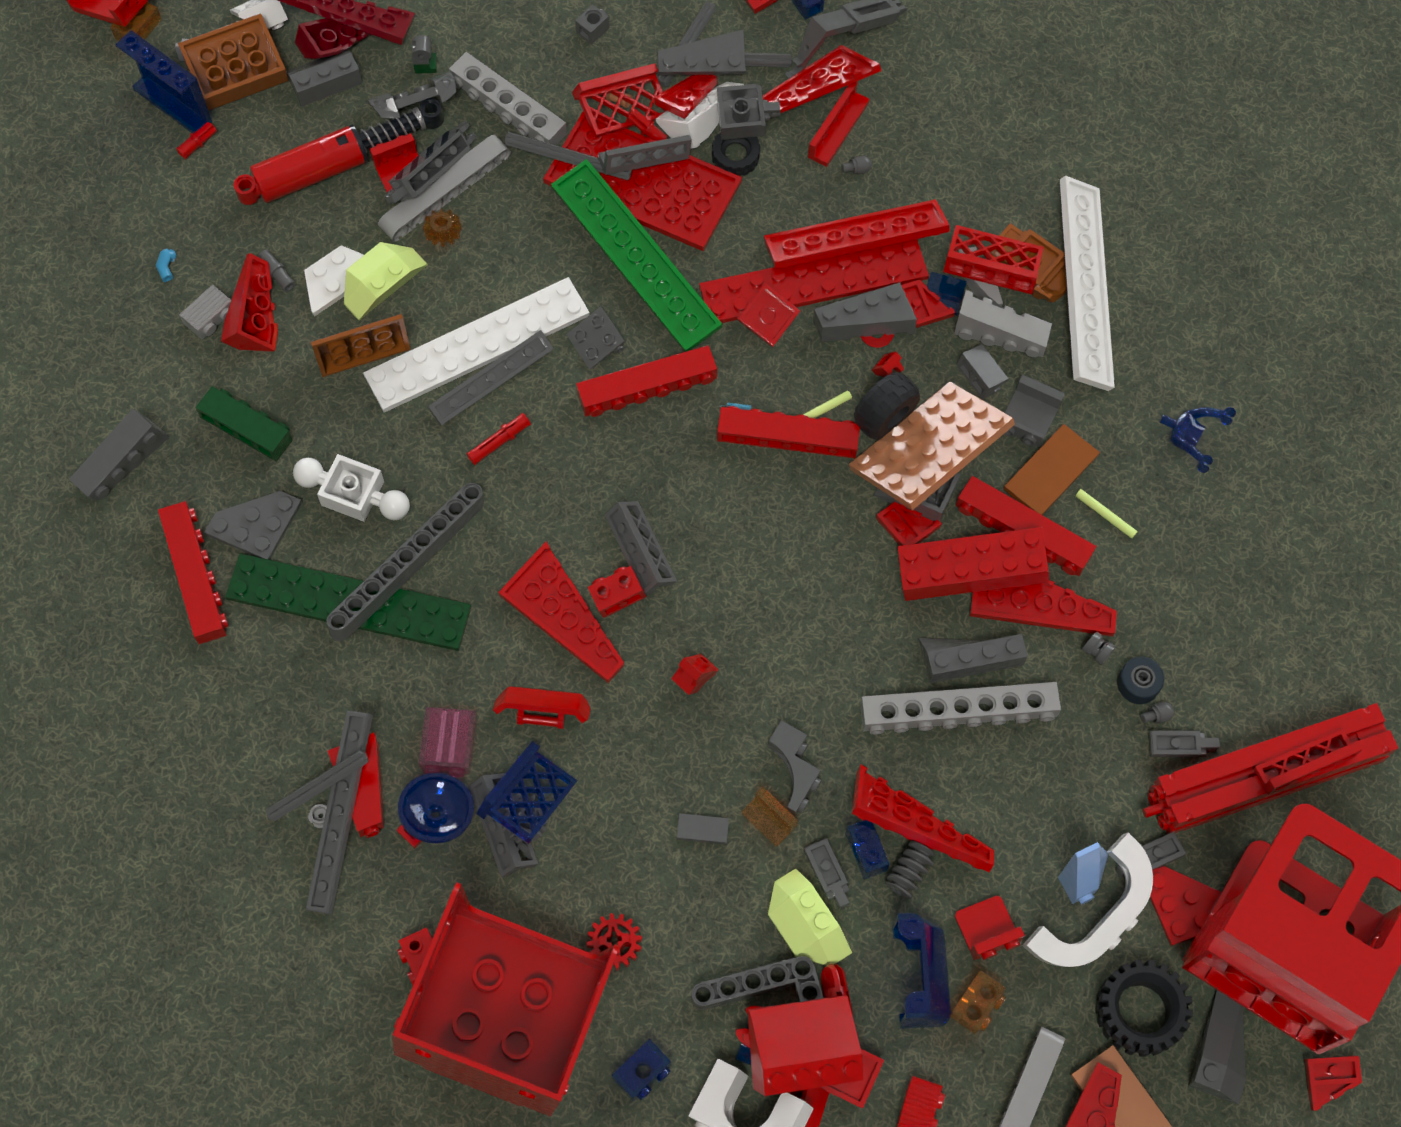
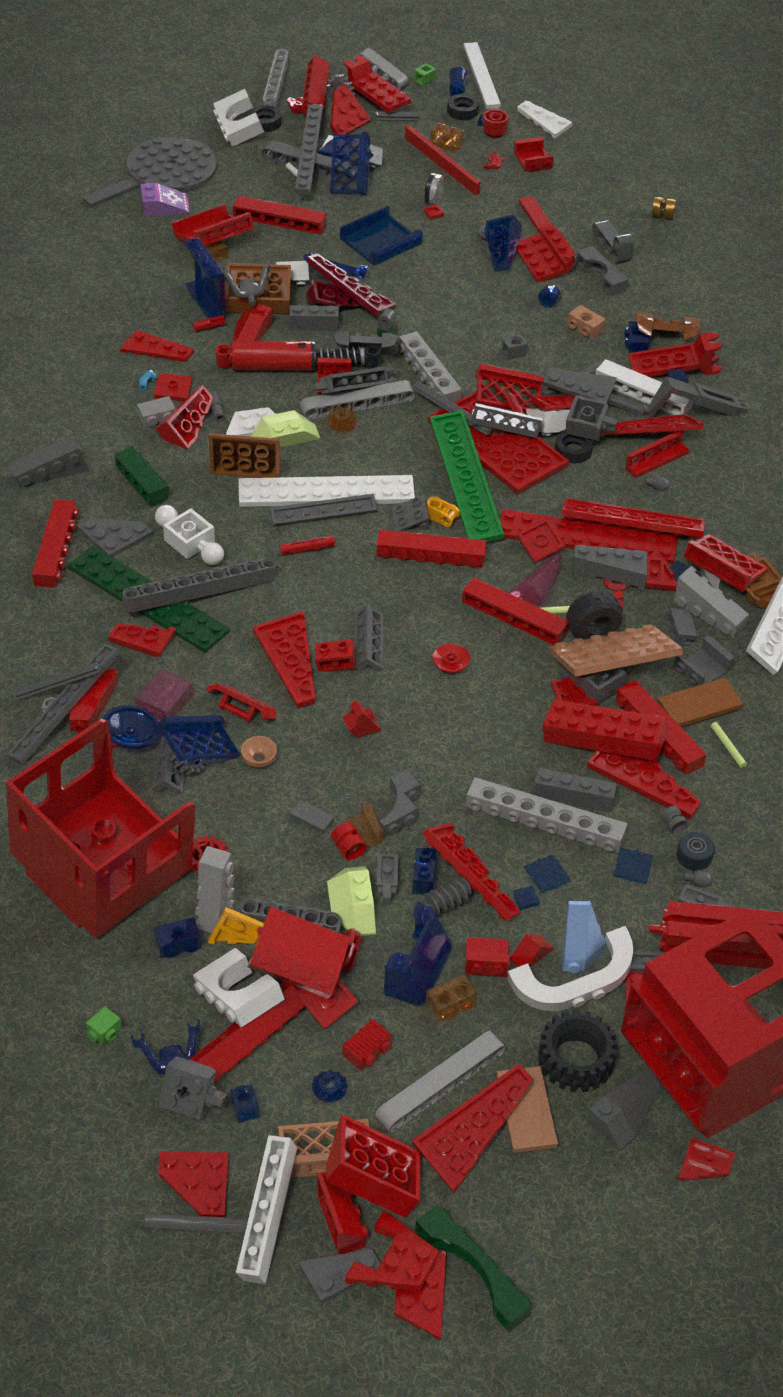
camera: 25 degrees right, 20 degrees down
none -> red wing [108,624,176,658]
none -> red wing [120,330,194,362]
none -> red plate [154,373,193,401]
none -> light grey wedge [194,846,235,932]
none -> light orange wing [208,907,264,944]
none -> dark grey piece [219,262,271,306]
none -> red wedge [231,304,273,348]
none -> nougat piece [241,736,277,767]
none -> red wheel [331,822,367,861]
none -> light orange piece [426,497,460,527]
none -> red dish [433,643,470,673]
none -> clear pink wedge [507,553,562,607]
none -> red slope [509,934,554,968]
none -> clear blue tile [513,886,540,910]
none -> clear blue piece [524,855,571,893]
none -> white brick [596,359,693,415]
none -> clear blue piece [614,848,653,884]

